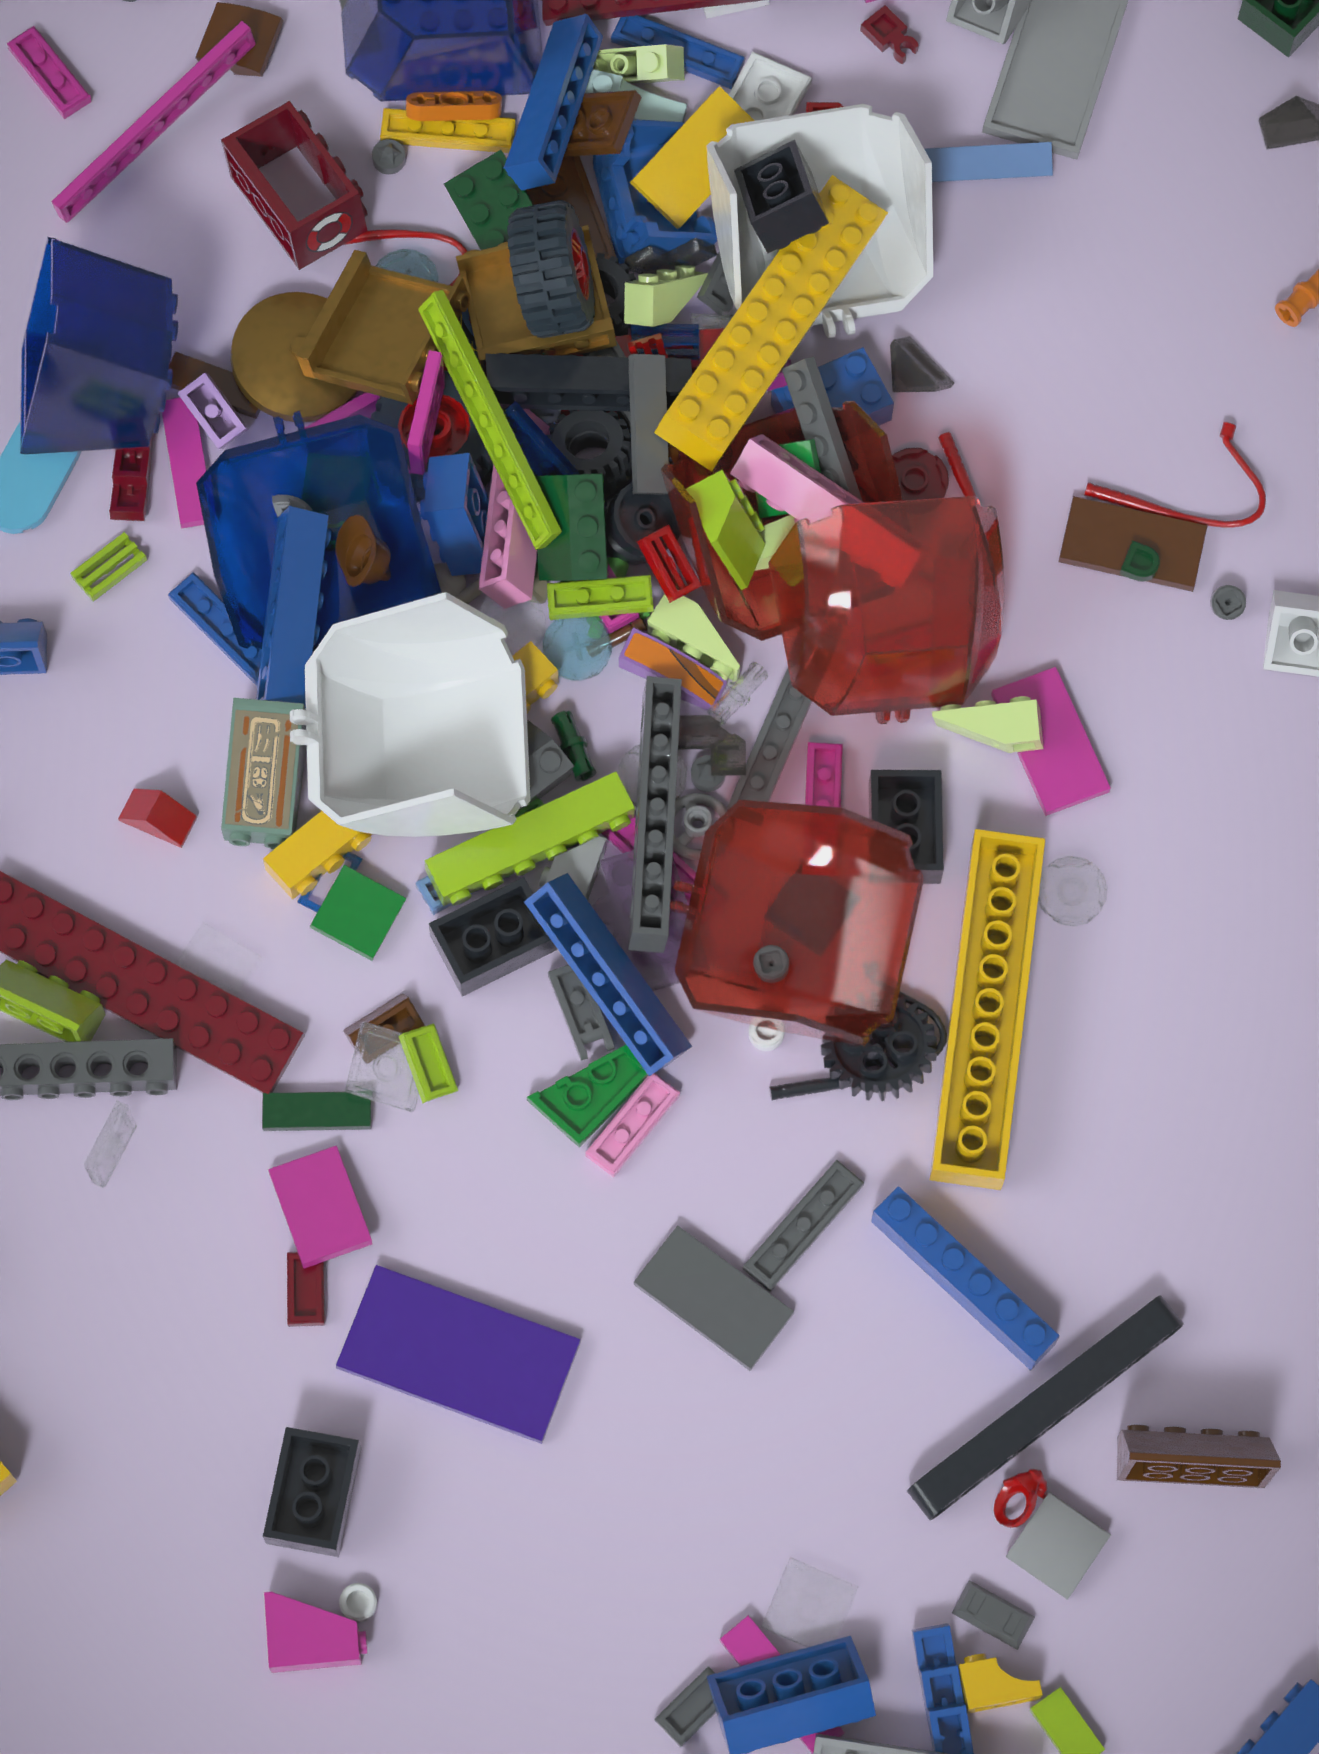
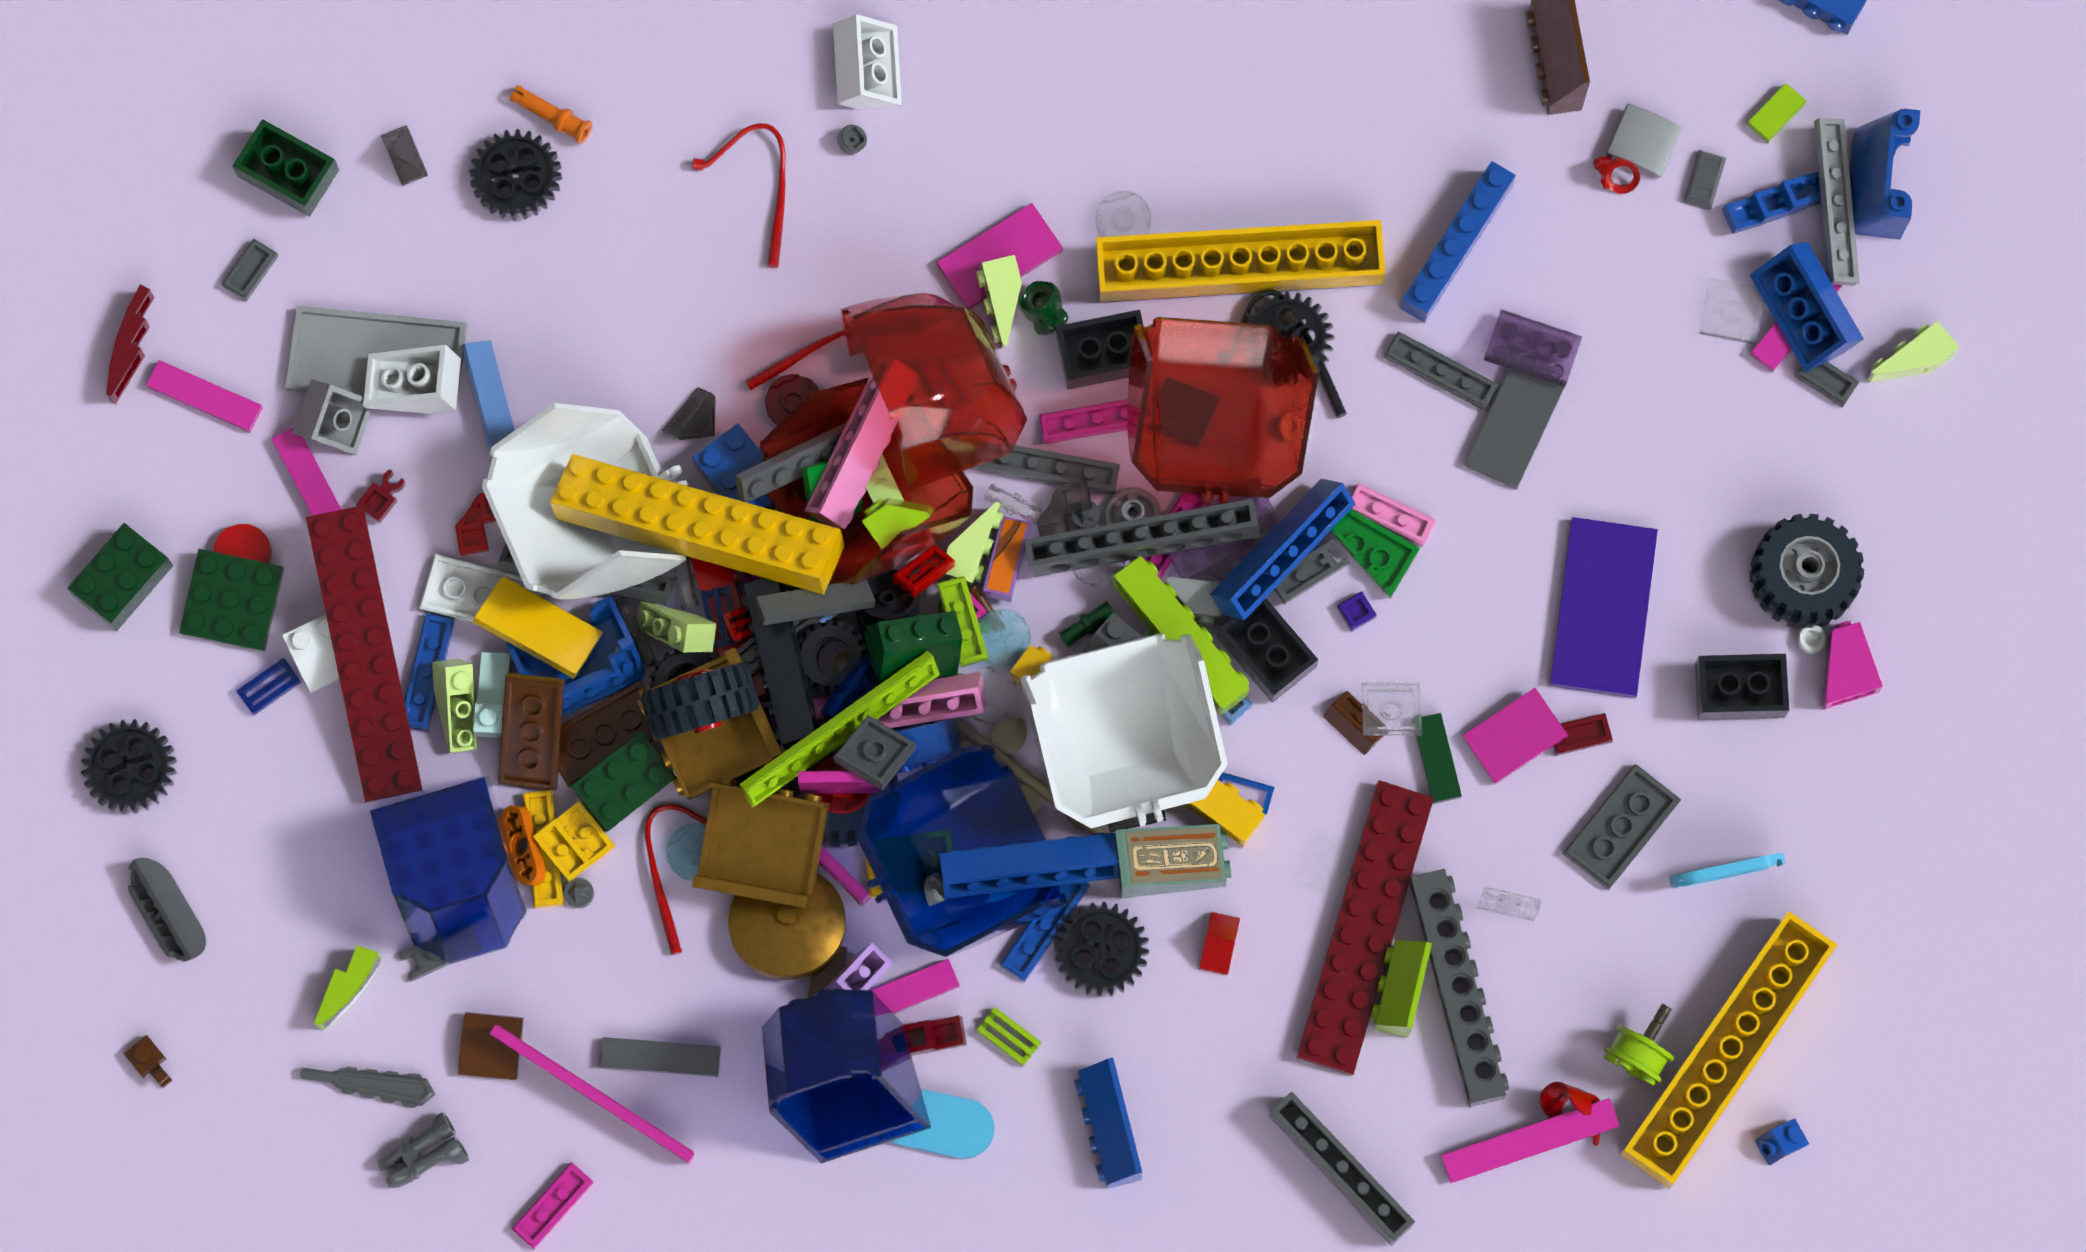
camera: 100 degrees left, 5 degrees up
dark red hose [221,101,368,270] -> none
green tile [310,865,406,961] -> none
reddish brown piece [336,515,392,587] -> none
lime tile [398,1023,459,1103] -> none
blue brick [504,14,603,190] -> none
black brick [734,139,829,254] -> none
dark grey tile [753,945,790,983] -> none
black beam [907,1295,1184,1521] -> none
yellow arch [958,1653,1043,1714] -> none
reddish brown tile [1058,496,1207,592] -> none
dark green tile [1120,540,1160,582] -> none
none -> white slope [363,345,461,414]
none -> black gear [469,129,562,221]
none -> yellow slope [533,801,616,882]
none -> dark grey tile [600,1037,721,1077]
none -> dark grey tile [833,715,917,791]
none -> dark green hair [1018,281,1069,335]
none -> black gear [1054,902,1149,998]
none -> dark purple tile [1337,591,1377,632]
none -> clear purple plate [1484,309,1582,387]
none -> dark grey tile [1563,764,1681,890]
none -> medium azure tile [1669,853,1786,889]
none -> black wheel [1749,513,1864,628]

